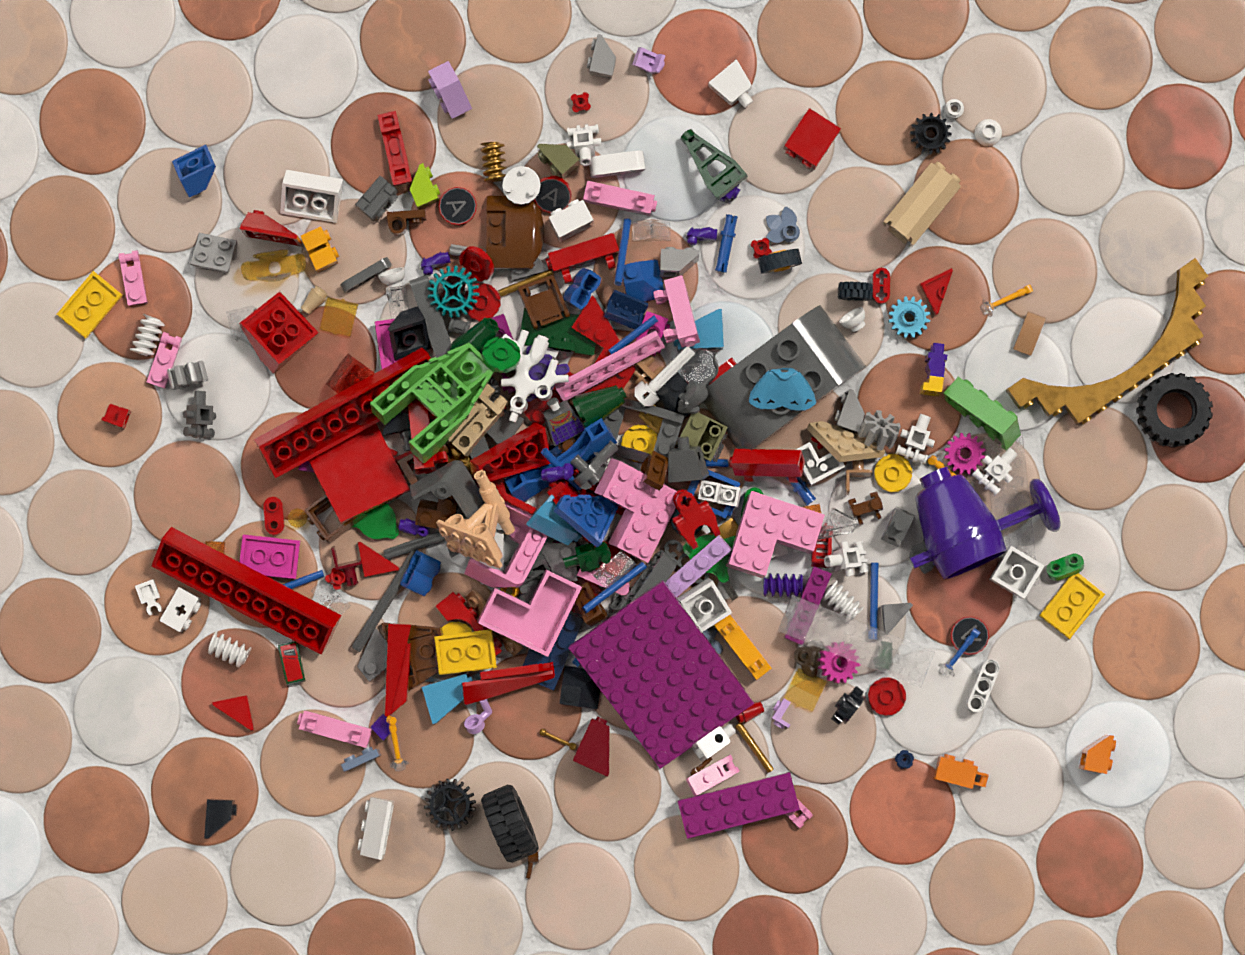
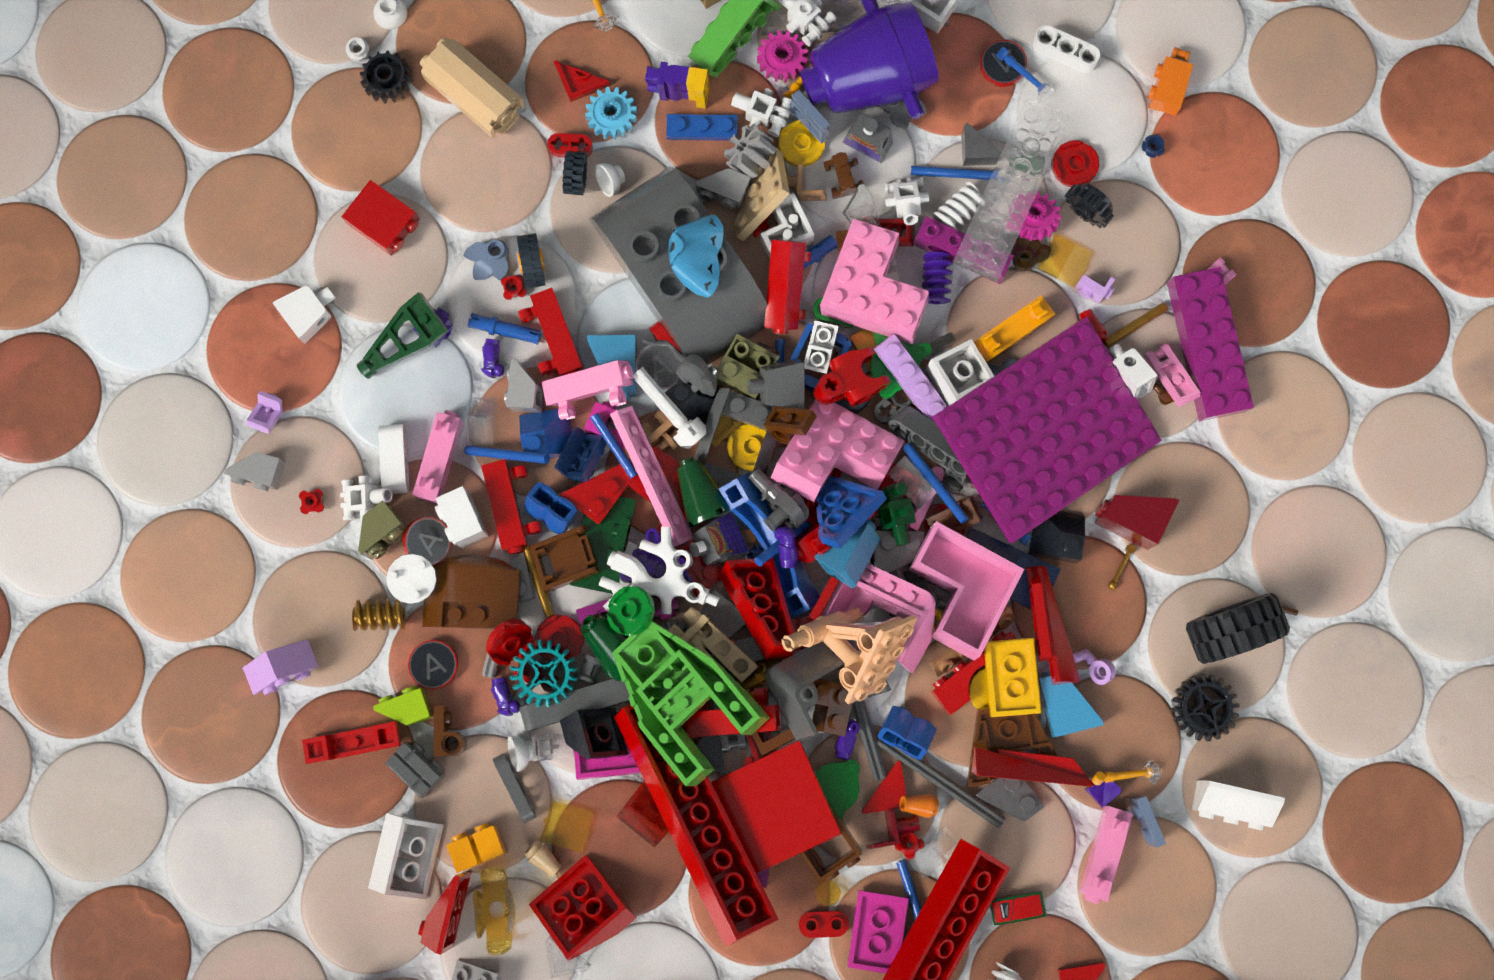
camera: 85 degrees left, 5 degrees down
none -> red brick [518,287,583,377]
none -> blue plate [666,114,737,141]
none -> sand blue plate [790,90,830,144]
none -> orange cone [899,793,939,818]

